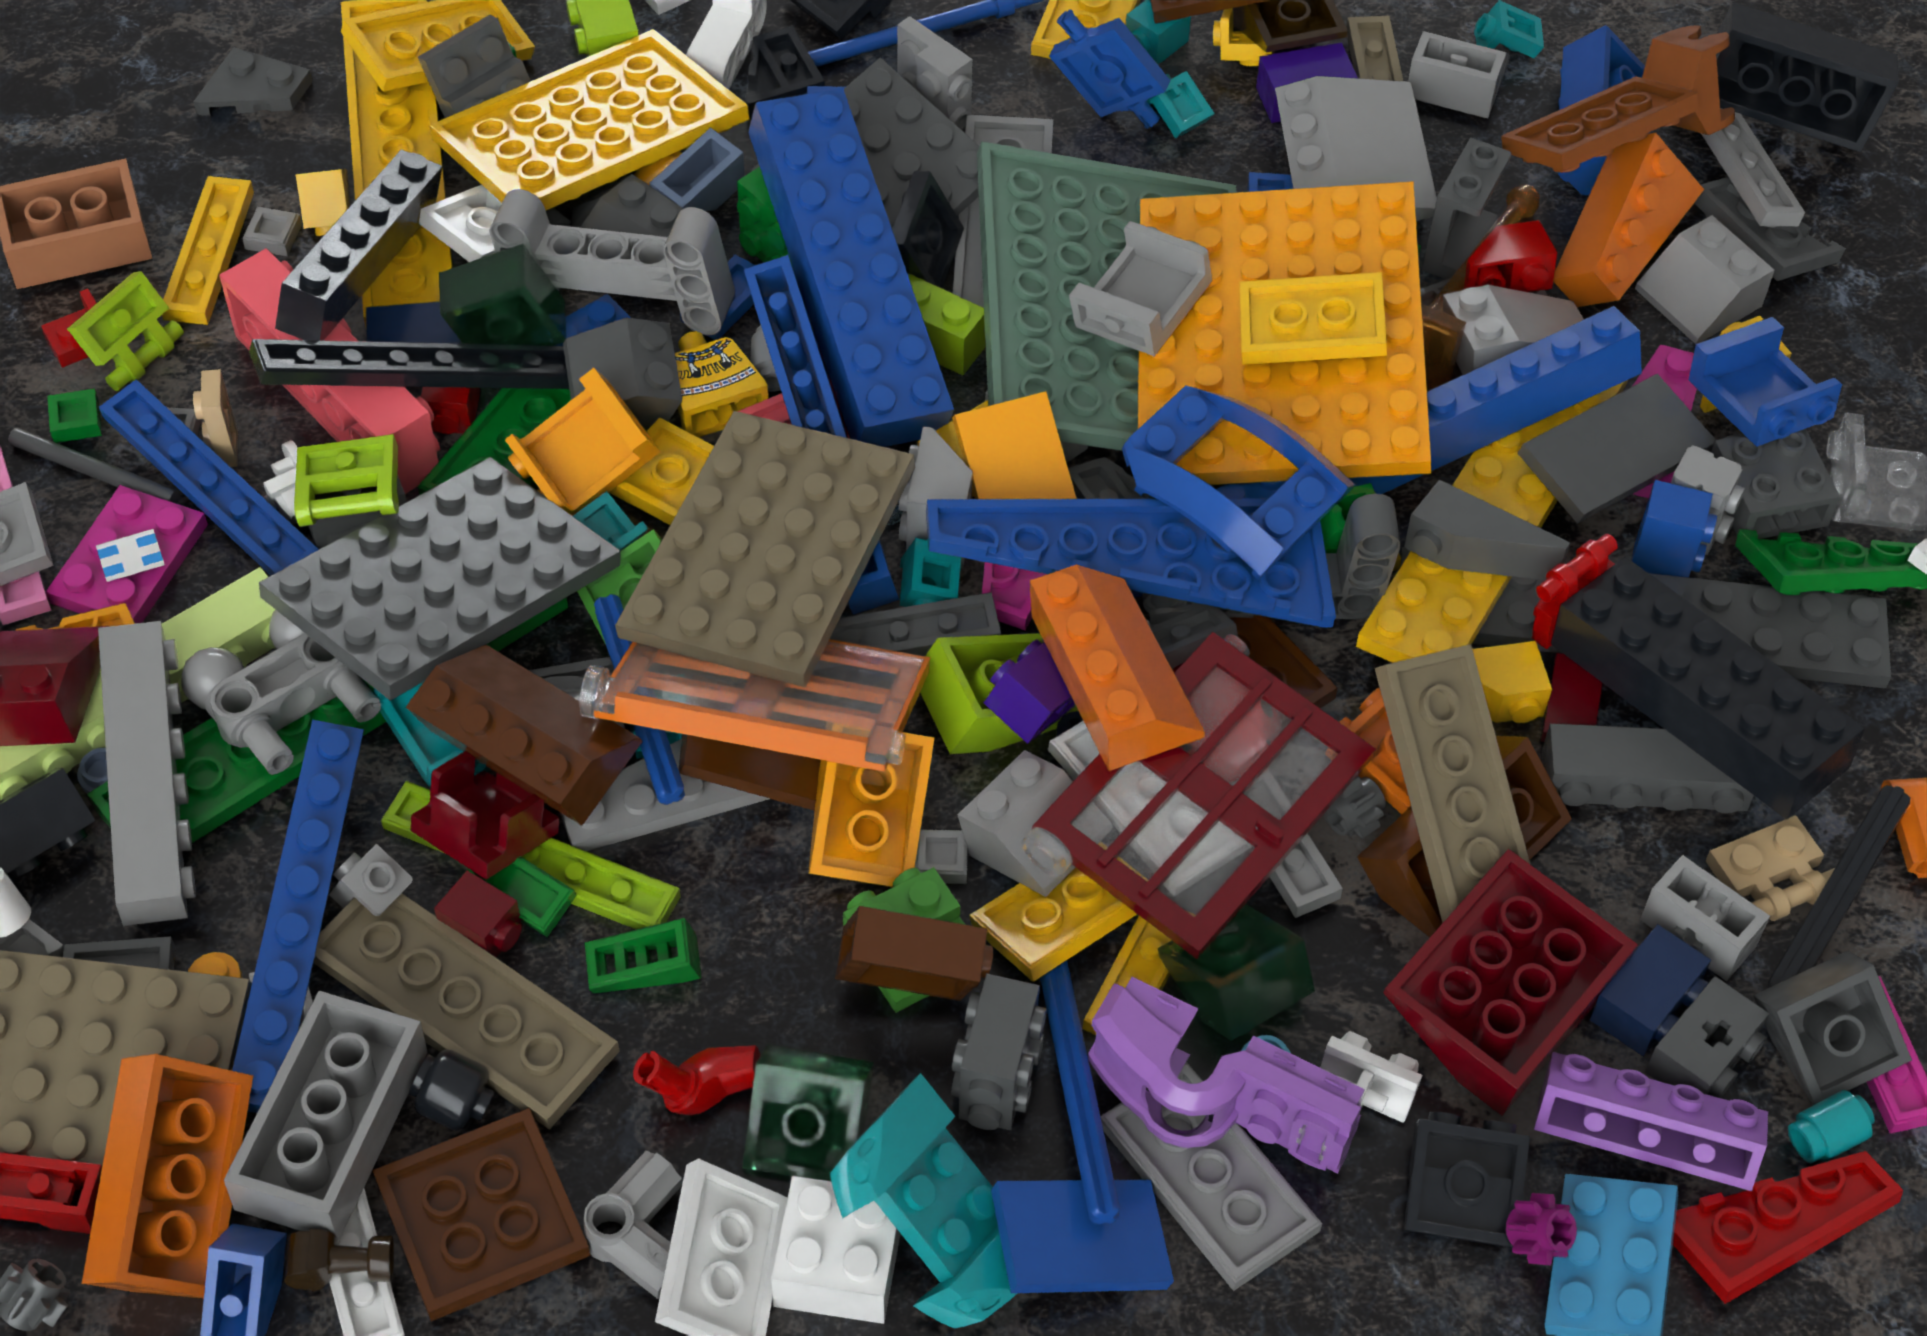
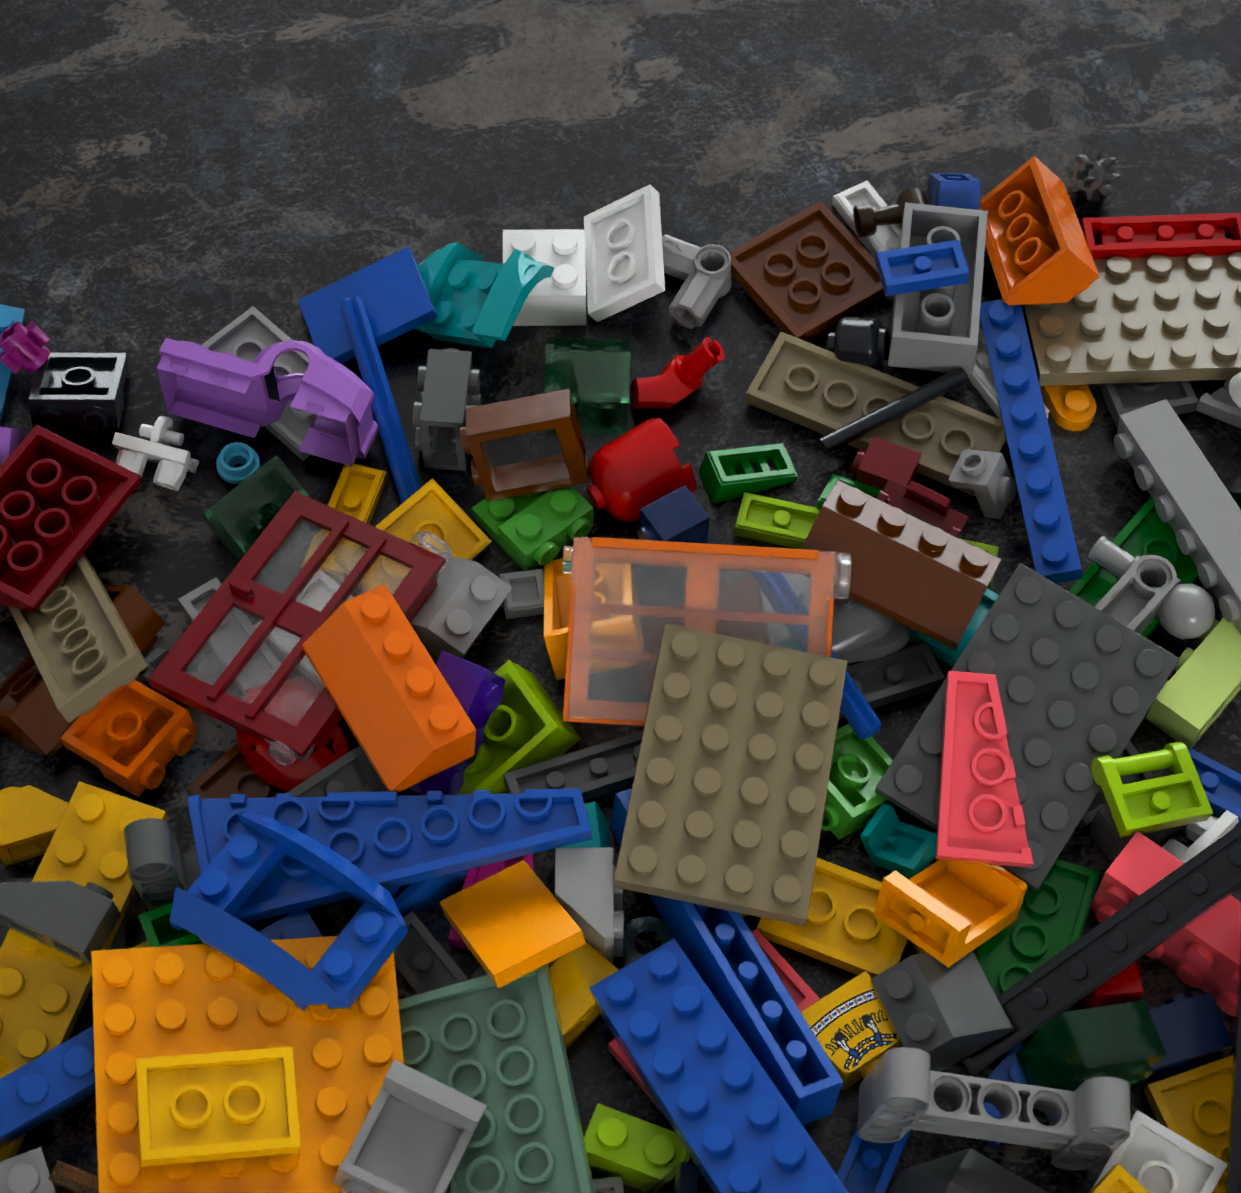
camera: 170 degrees right, 5 degrees up
none -> red cylinder [586,418,697,523]
none -> dark blue brick [637,485,710,586]
none -> black bar [817,367,968,455]
none -> blue plate [875,239,970,296]
none -> coral wing [935,671,1034,868]

